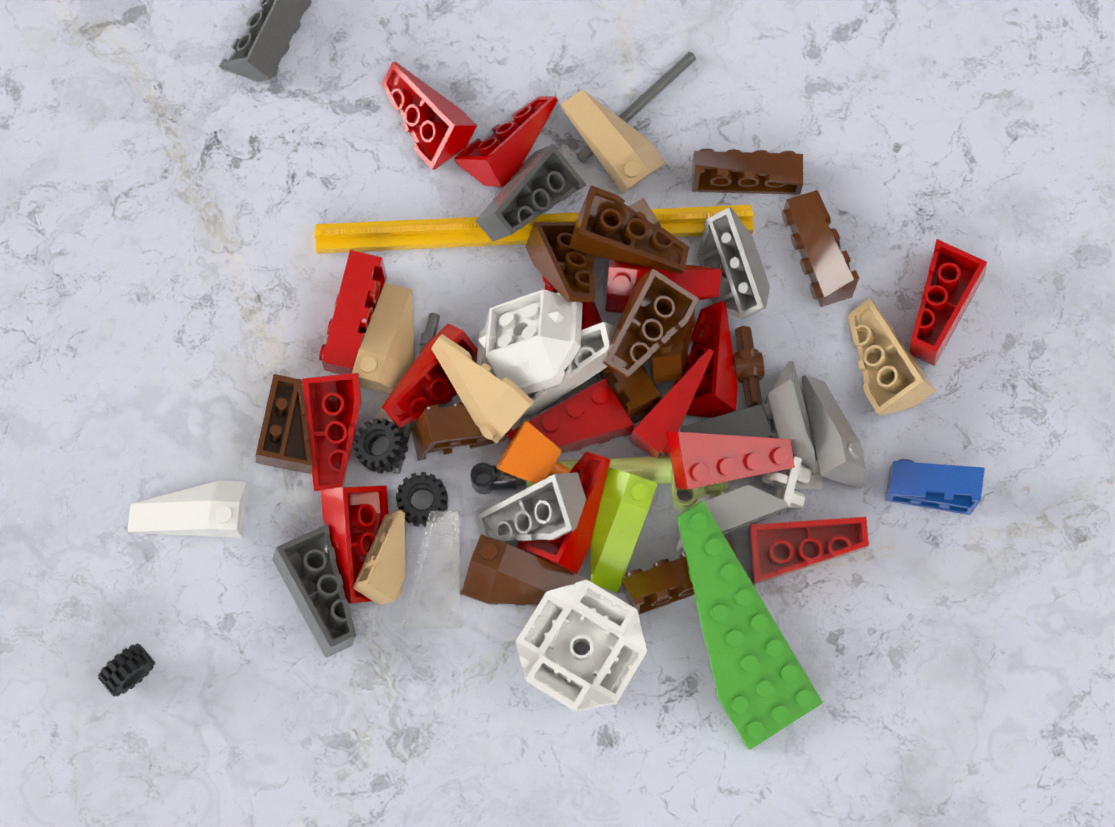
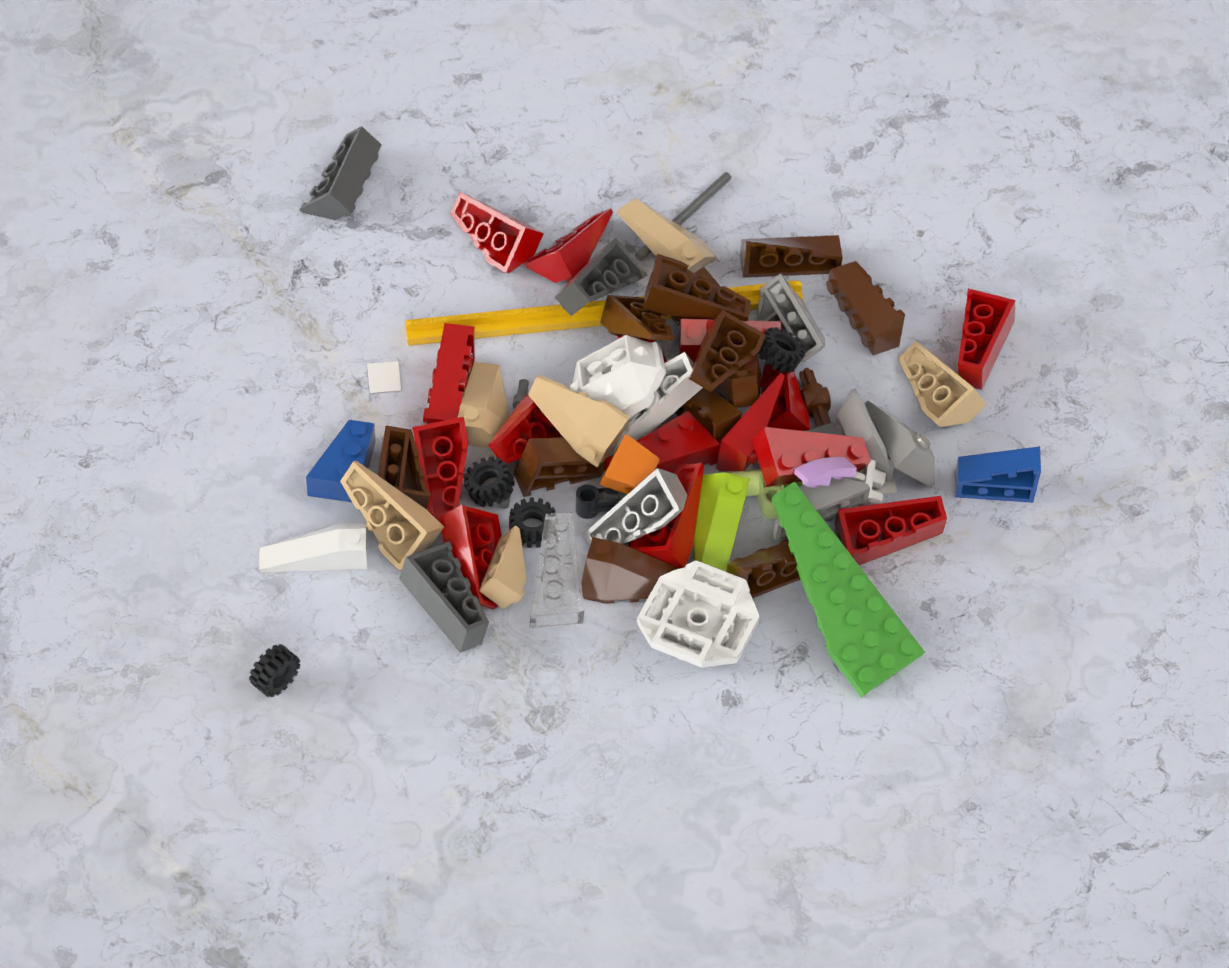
camera: 10 degrees left, 20 degrees down
none -> blue wedge [306,420,376,503]
none -> tan wedge [340,461,444,571]
none -> white sticker [367,361,401,393]
none -> black tyre [758,327,806,373]
none -> lavender slope [794,457,857,488]

